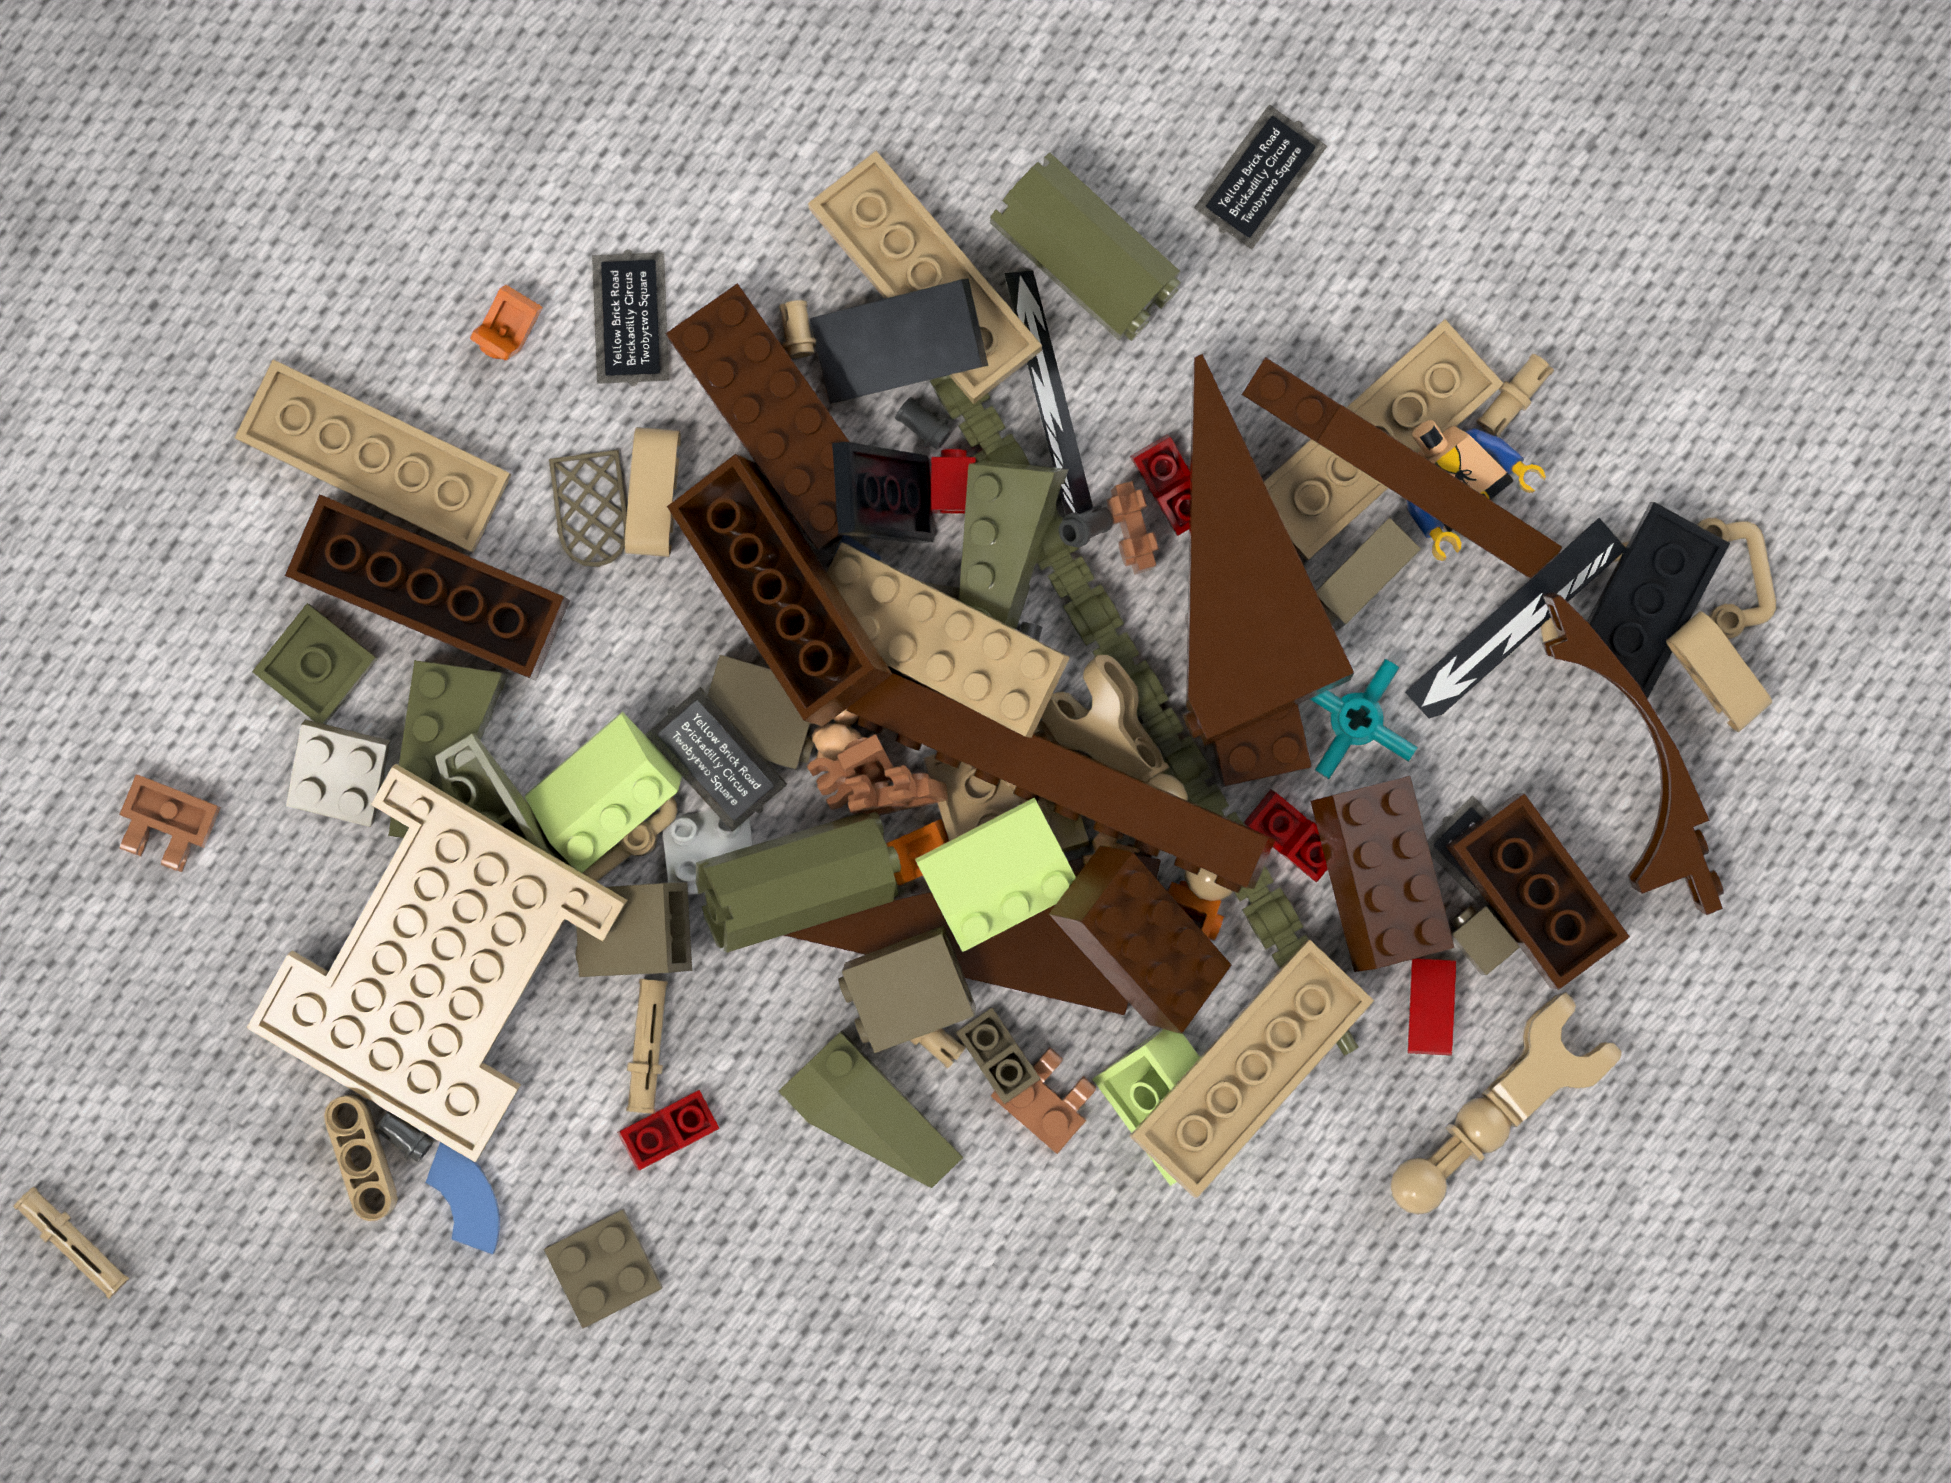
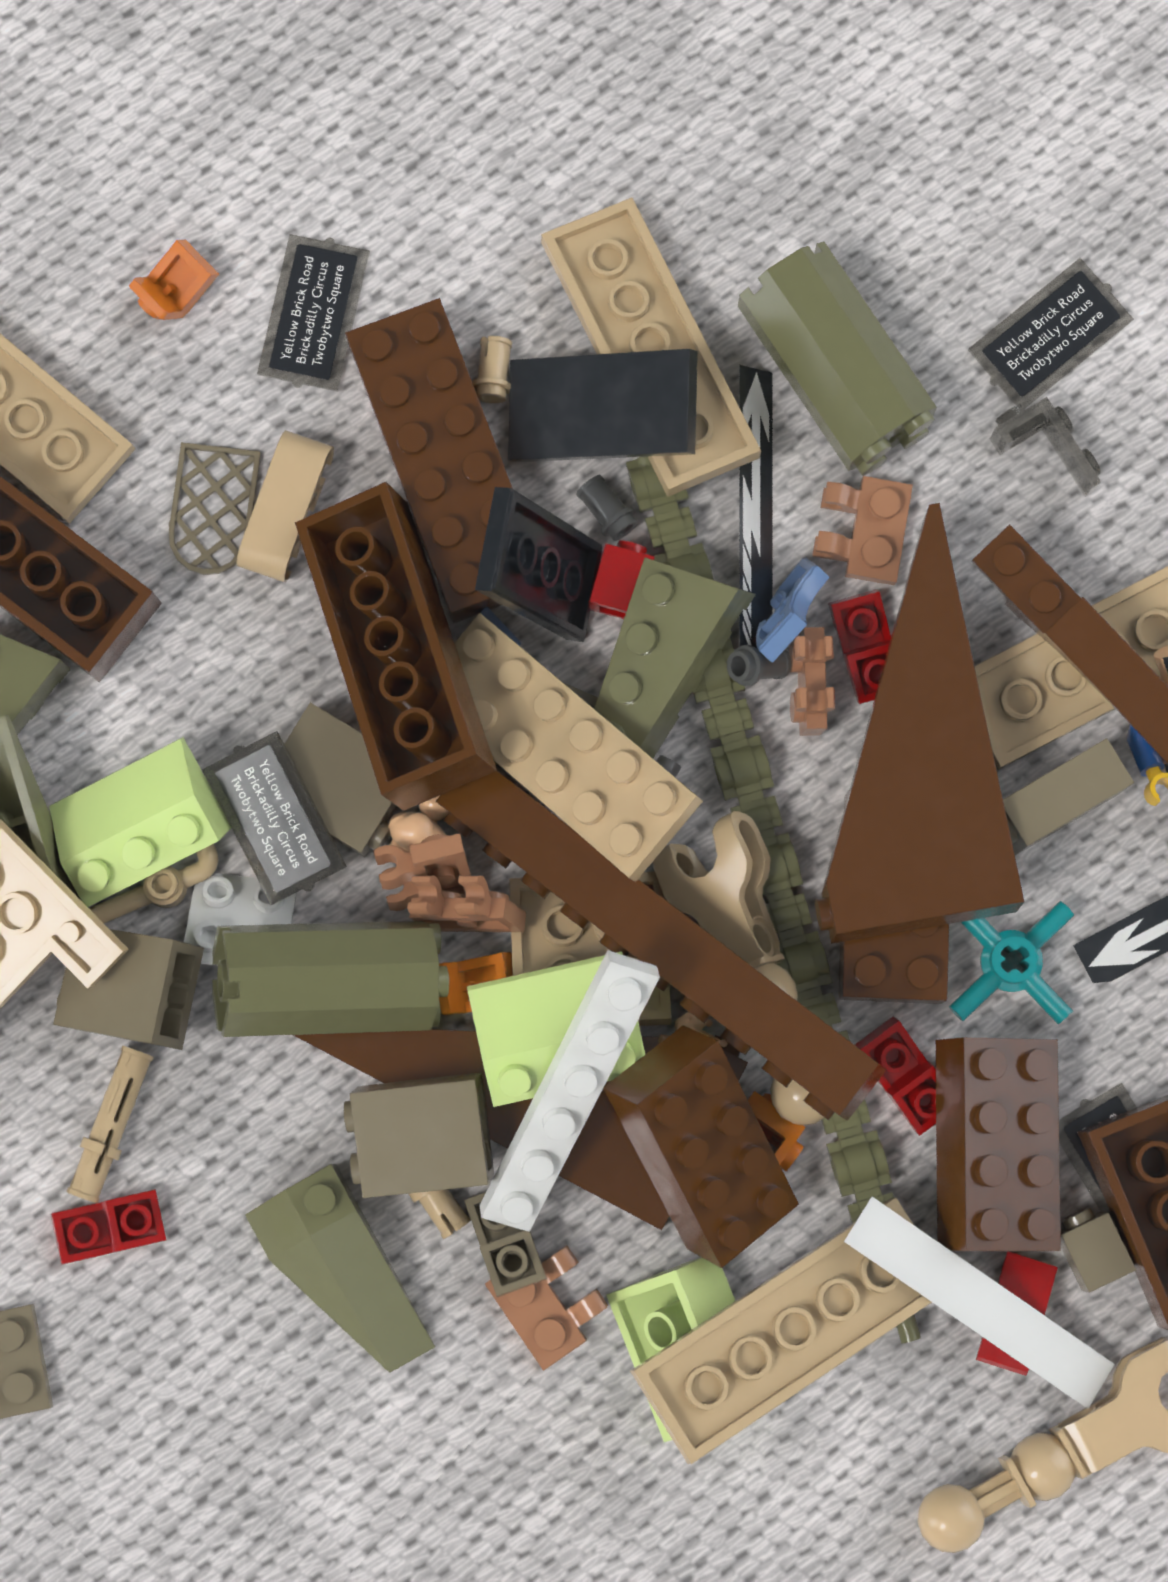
camera: 15 degrees right, 5 degrees down
none -> white plate [479,950,660,1232]
none -> medium blue tile [756,557,830,663]
none -> nougat plate [812,476,913,585]
none -> white sticker [844,1197,1115,1409]
none -> clear smoke bracket [989,397,1101,497]

